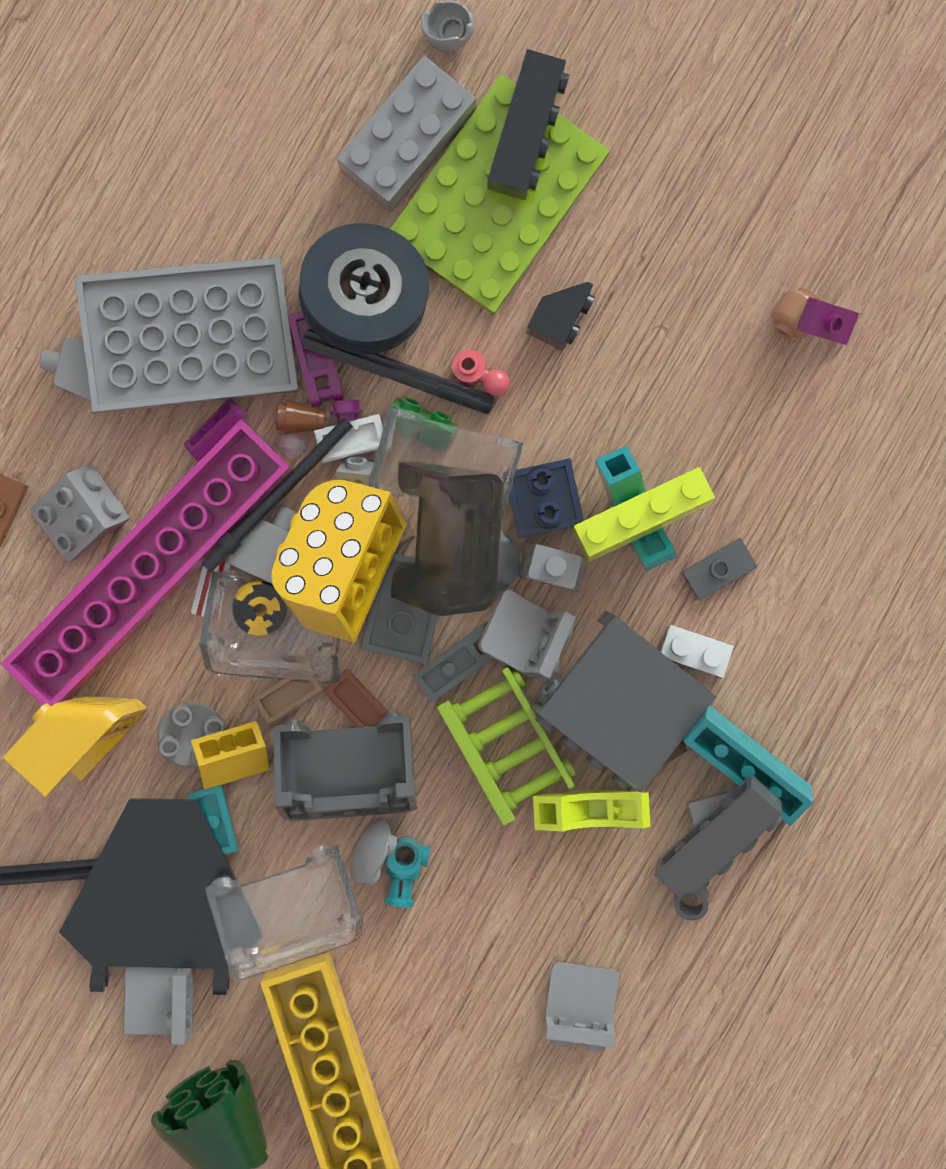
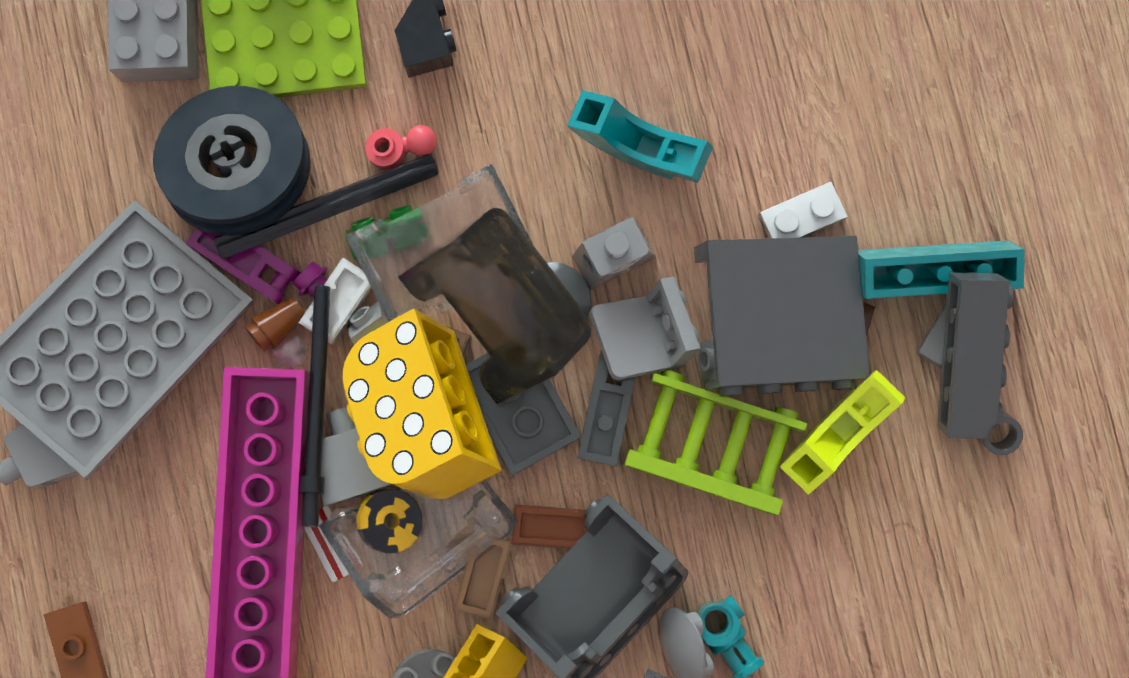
camera: 45 degrees left, 5 degrees down
light grey bracket [31,464,130,561] -> none
magenta plate [184,399,247,462] -> none
dark blue plate [504,458,584,539] -> none
light grey bracket [544,962,619,1051] -> none
neon yellow brick [573,467,715,562] -> none
dark grey plate [681,538,757,601] -> none

